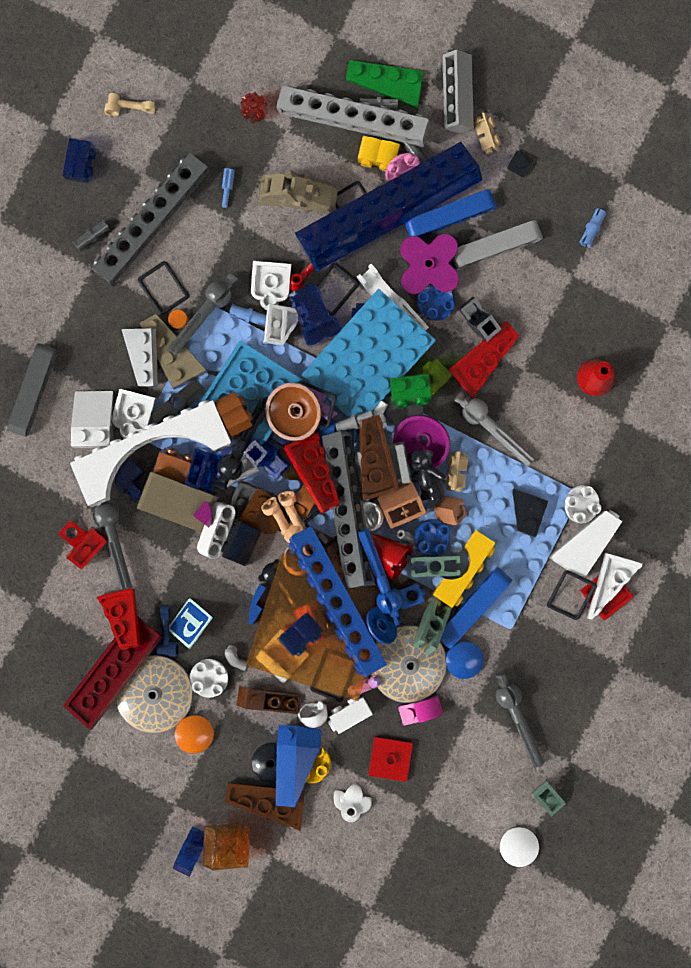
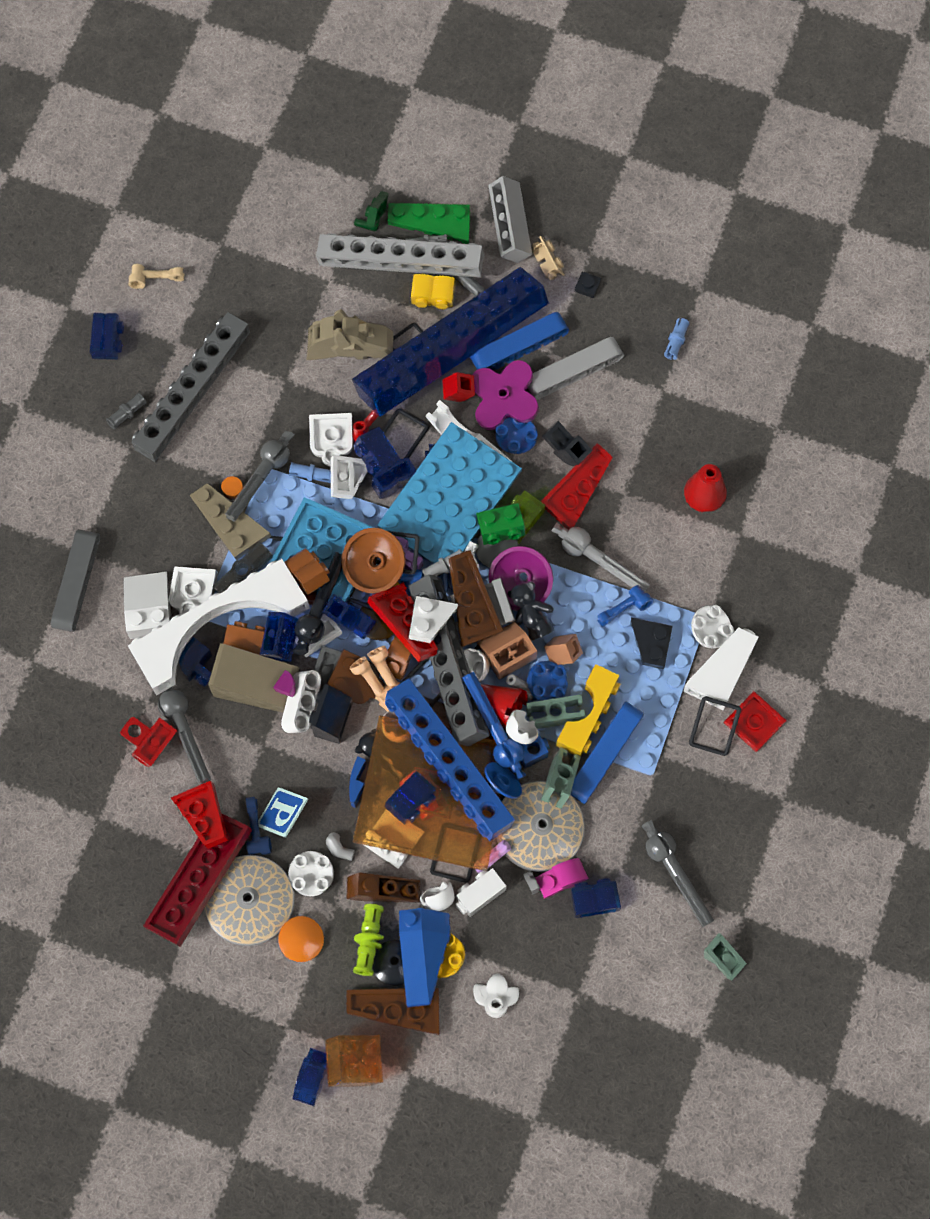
camera: 15 degrees left, 15 degrees down
wing [122,328,158,386] -> none
black piece [138,261,189,315] -> none
medium blue axle [222,168,235,208] -> none
clear red brick [240,91,268,124] -> none
red plate [368,736,413,782] -> none
bright pink dish [385,153,420,188] -> none
tan hinge [445,452,468,492] -> none
blue dish [446,641,484,679] -> none
white dish [500,827,539,867] -> none
white wing [587,553,642,620] -> none
none -> lime piece [353,904,384,976]
none -> dark green plate [354,191,389,231]
none -> white wing [408,596,458,643]
none -> red brick [442,372,475,402]
none -> white hair [506,710,538,744]
none -> light grey tile [523,871,540,895]
none -> clear blue brick [570,878,621,918]
none -> blue brick [597,585,654,627]

